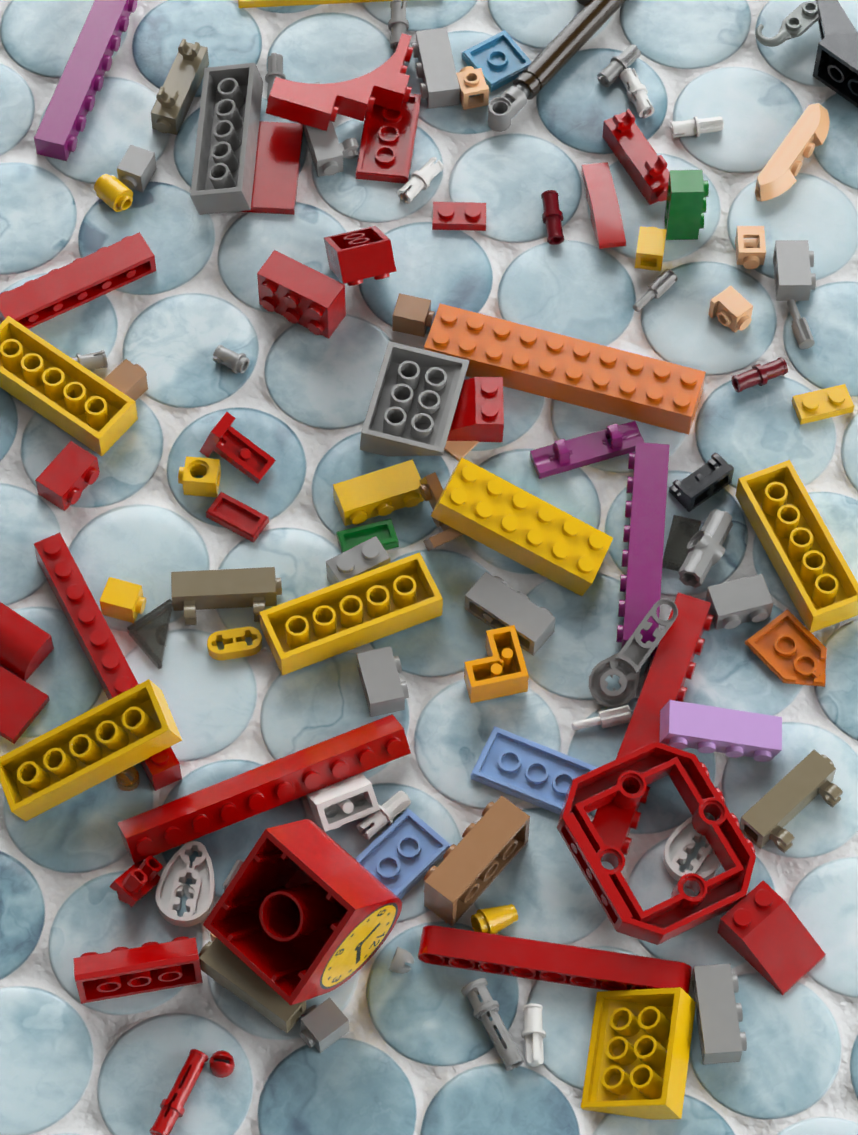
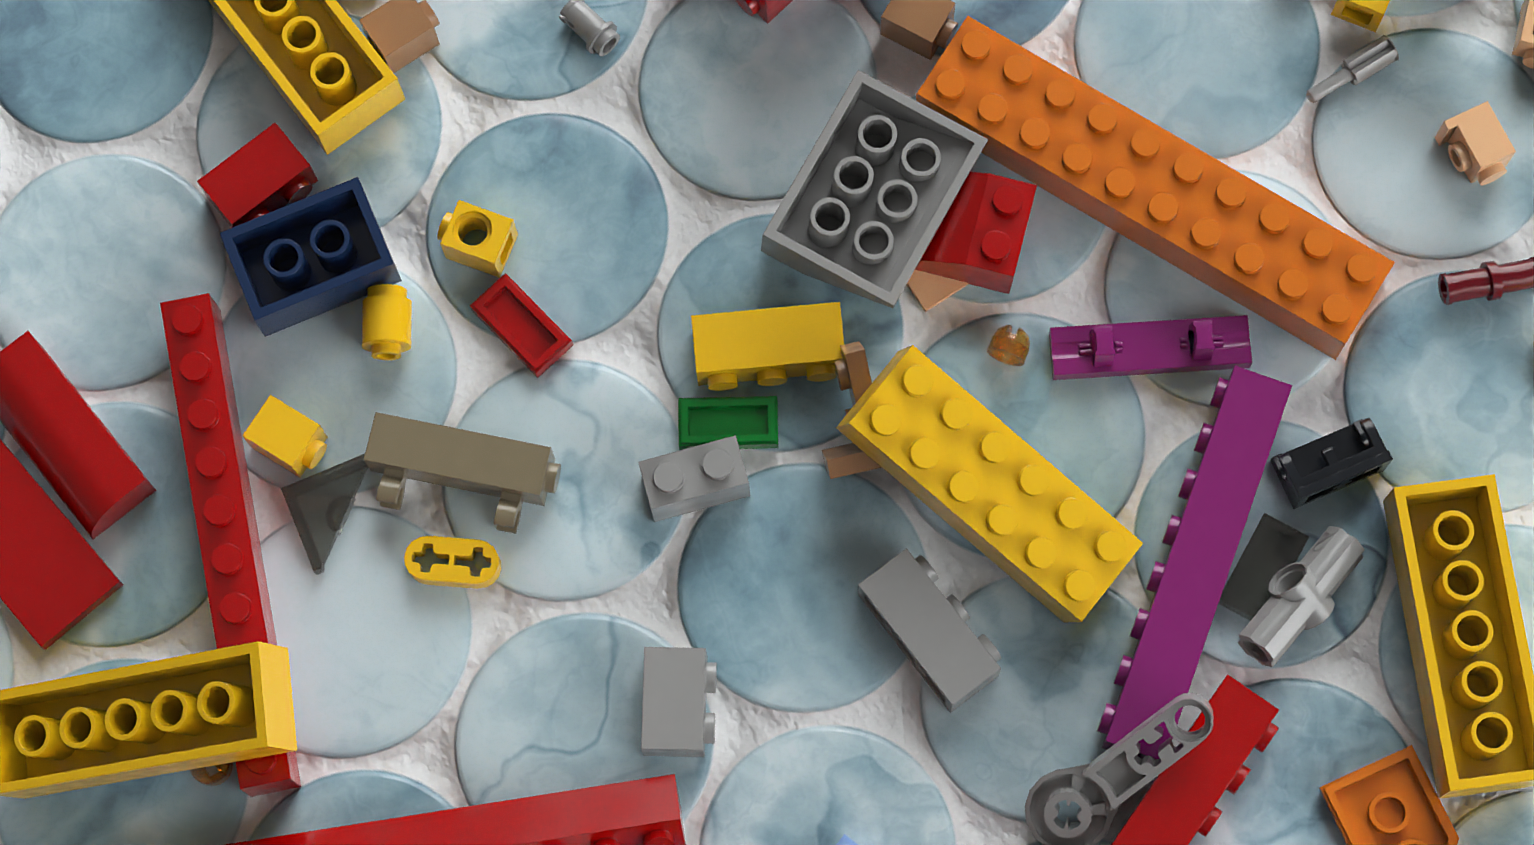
camera: 20 degrees right, 15 degrees up
red bracket [199,412,276,484] -> none
yellow brick [259,552,443,676] -> none
light orange brick [464,625,529,703] -> none
light grey brick [705,574,773,630] -> none
none -> dark blue brick [220,177,402,337]
none -> yellow brick [362,284,412,360]
none -> clear orange hinge [987,325,1030,366]

